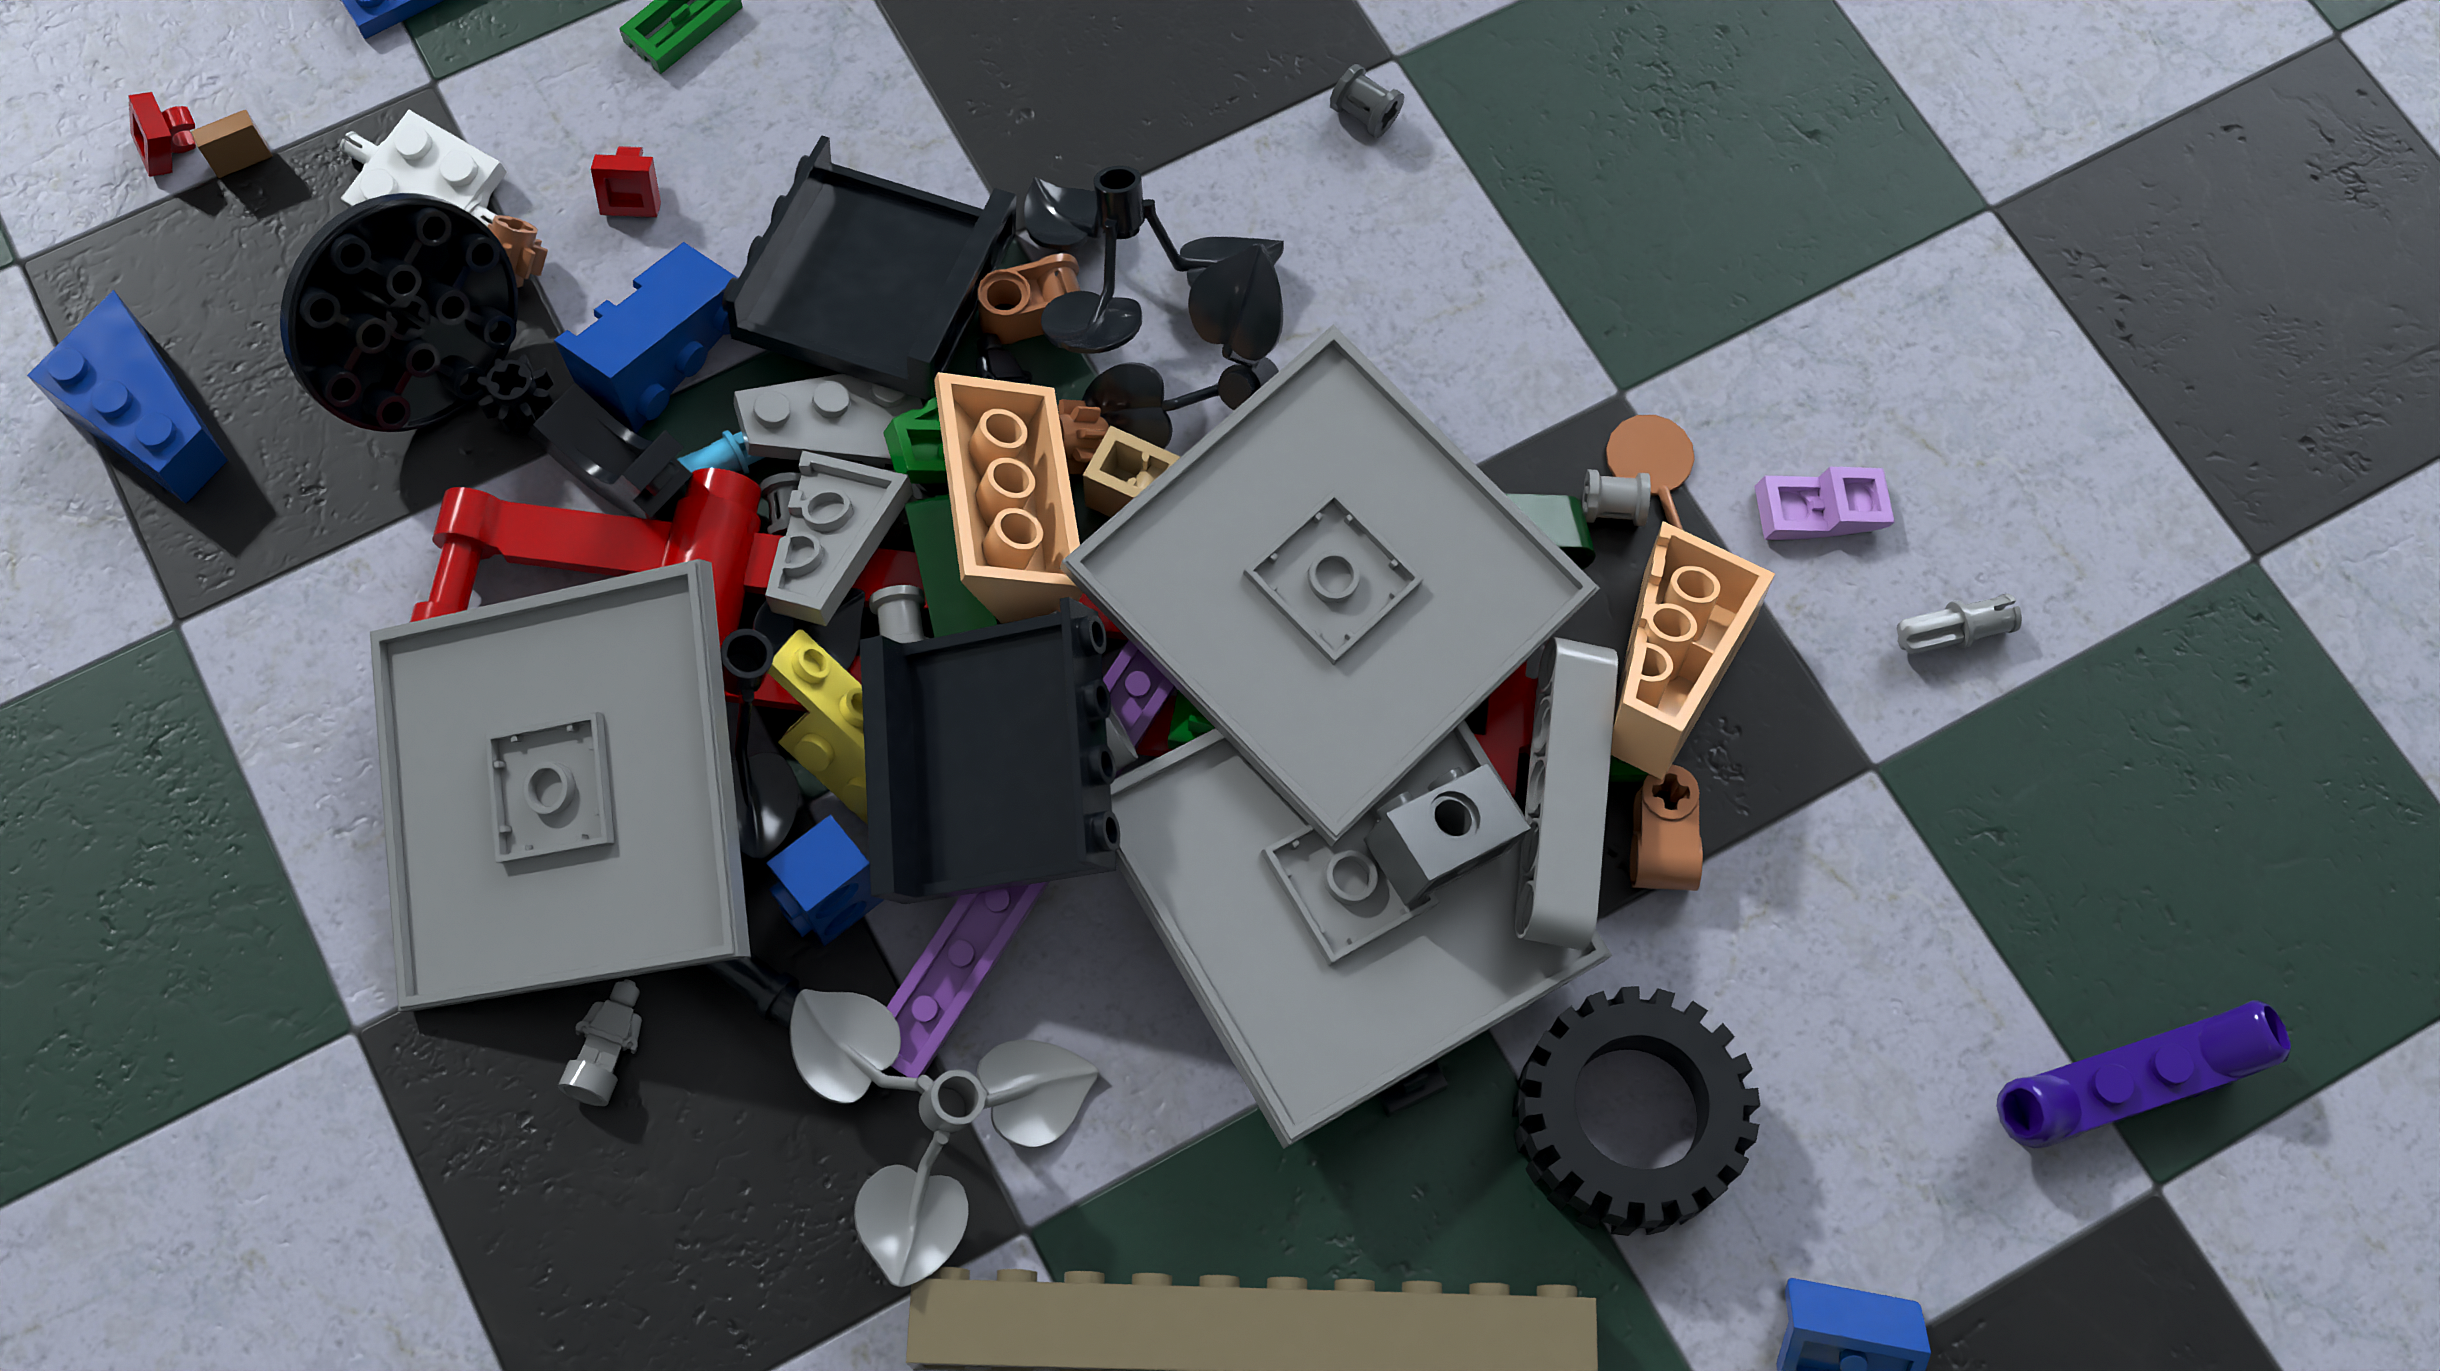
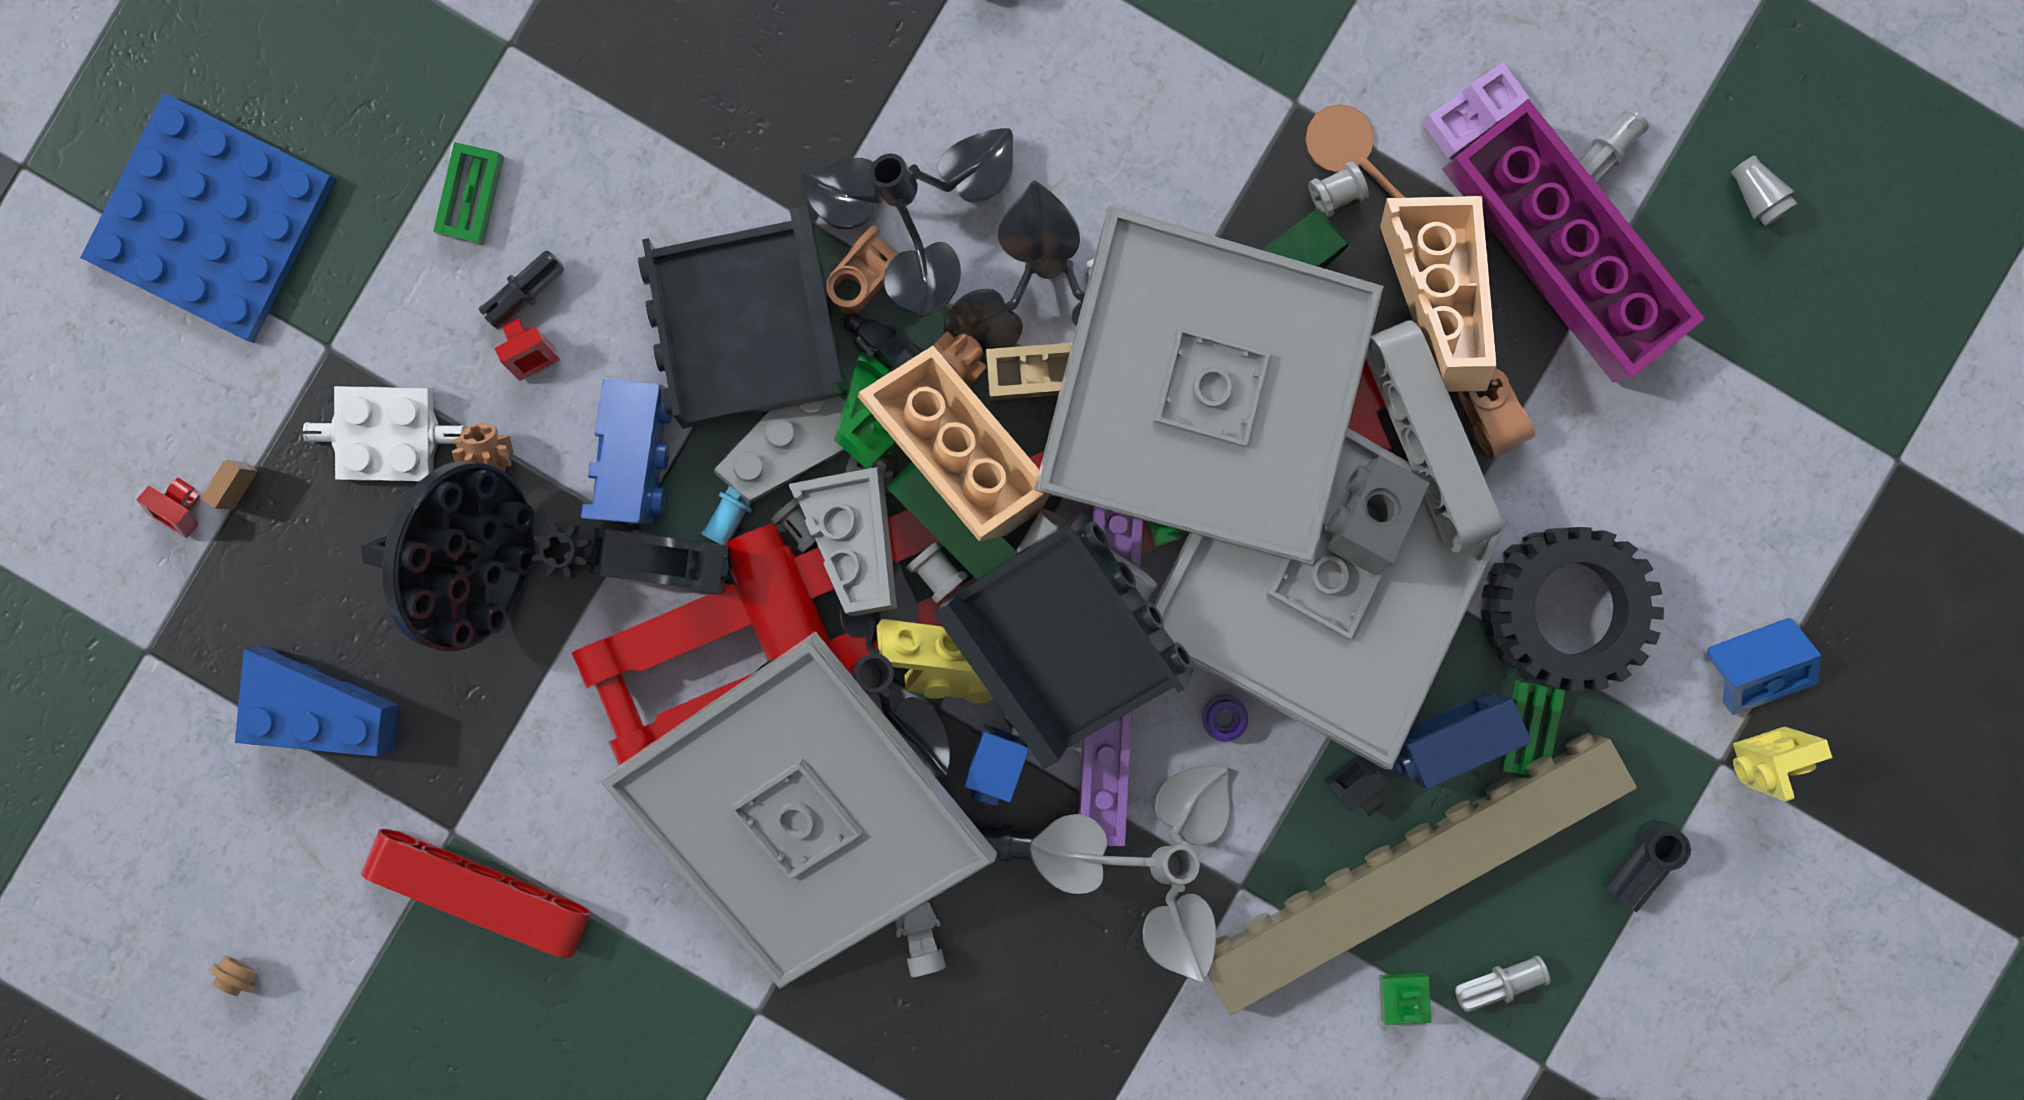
camera: 30 degrees left, 20 degrees up
dark purple plate [1996,1000,2291,1148] -> none
none -> red beam [361,828,591,958]
none -> black axle [478,251,564,330]
none -> dark purple plate [1202,695,1248,742]
none -> black tile [1324,755,1387,817]
none -> dark blue window [1393,692,1532,789]
none -> magenta brick [1442,99,1705,383]
none -> green tile [1499,680,1566,776]
none -> light grey cone [1731,155,1798,227]

